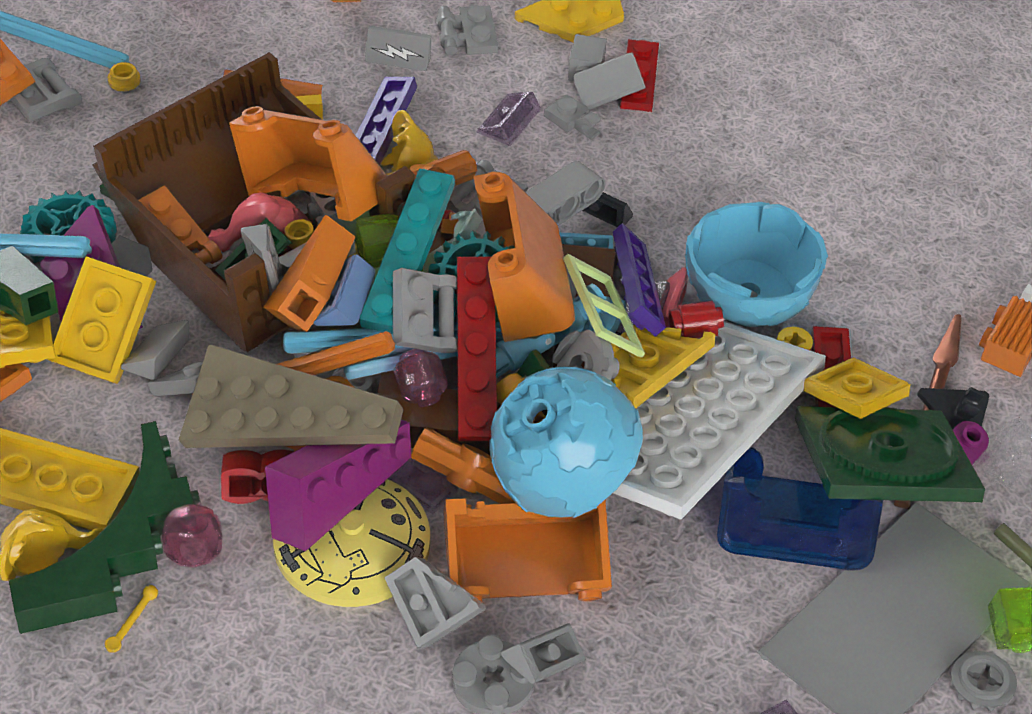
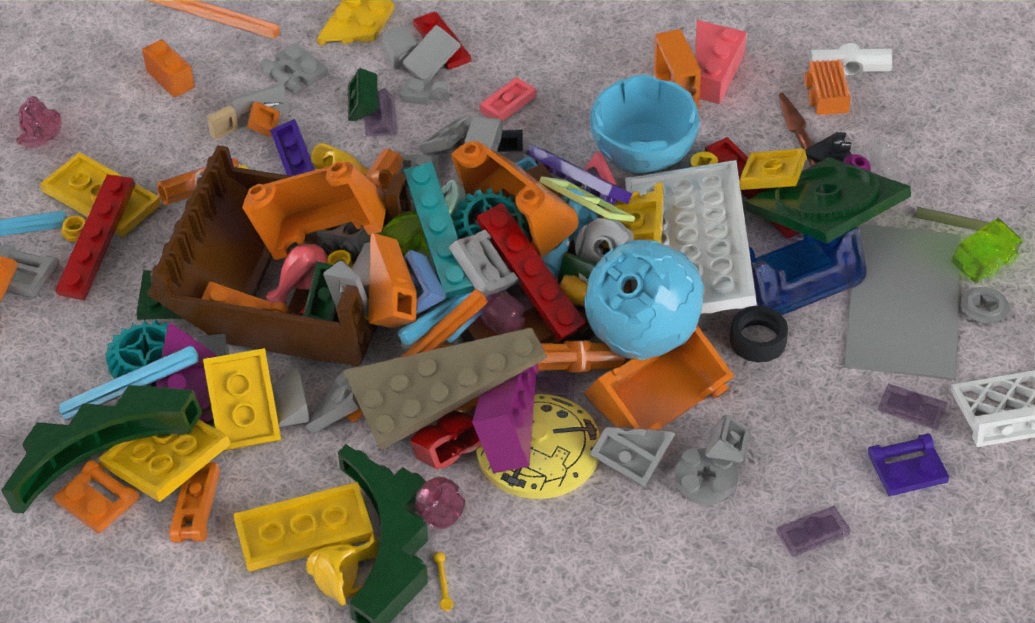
camera: 30 degrees left, 0 degrees up
red brick [669,300,724,339] -> none
none -> yellow plate [40,152,161,238]
none -> red plate [55,174,136,301]
none -> tan plate [207,105,239,140]
none -> orange plate [247,101,280,136]
none -> dark green slope [348,68,378,121]
none -> light grey wing [418,114,472,155]
none -> coral plate [480,77,536,122]
none -> orange window [654,29,701,109]
none -> coral wedge [695,20,747,104]
none -> black tyre [730,306,788,363]

